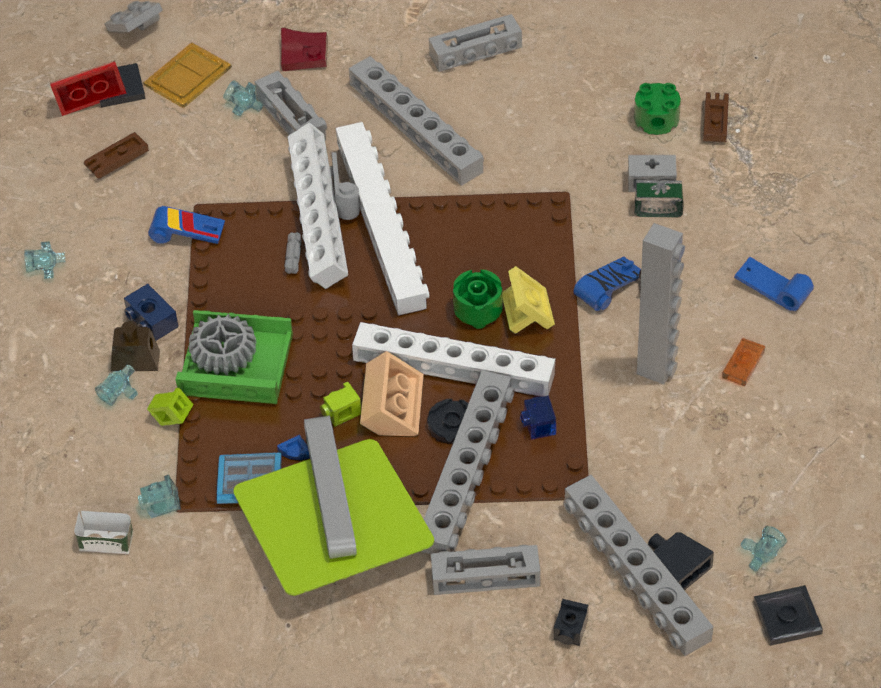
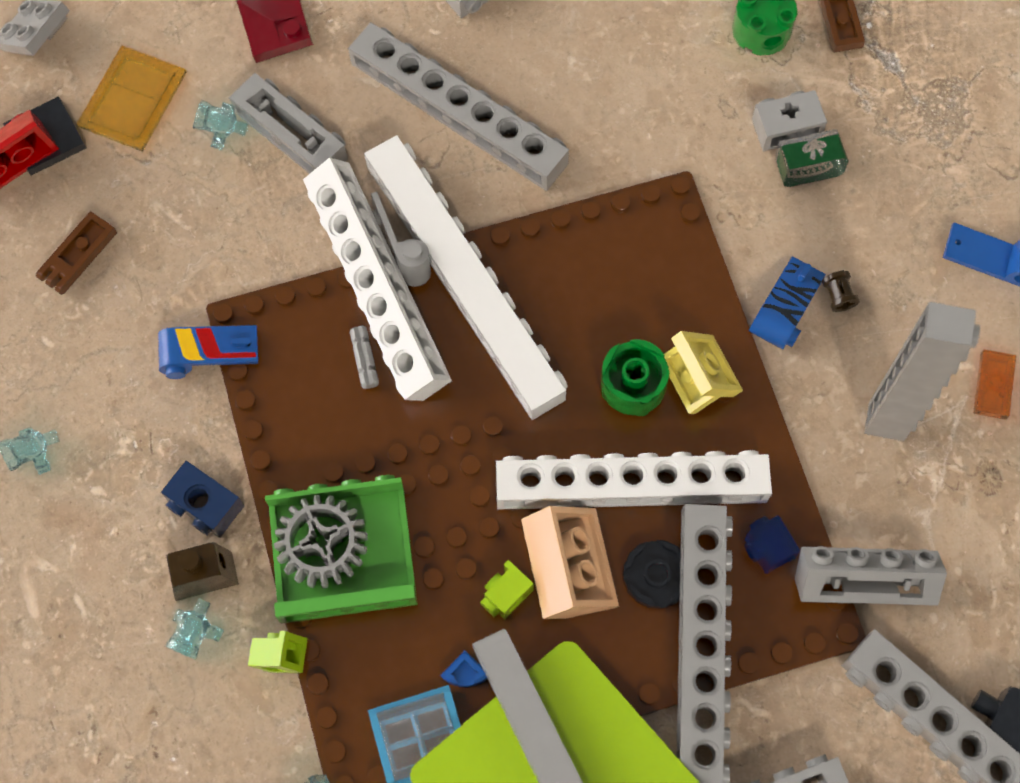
camera: 15 degrees left, 20 degrees up
none -> light grey brick [795,546,947,605]

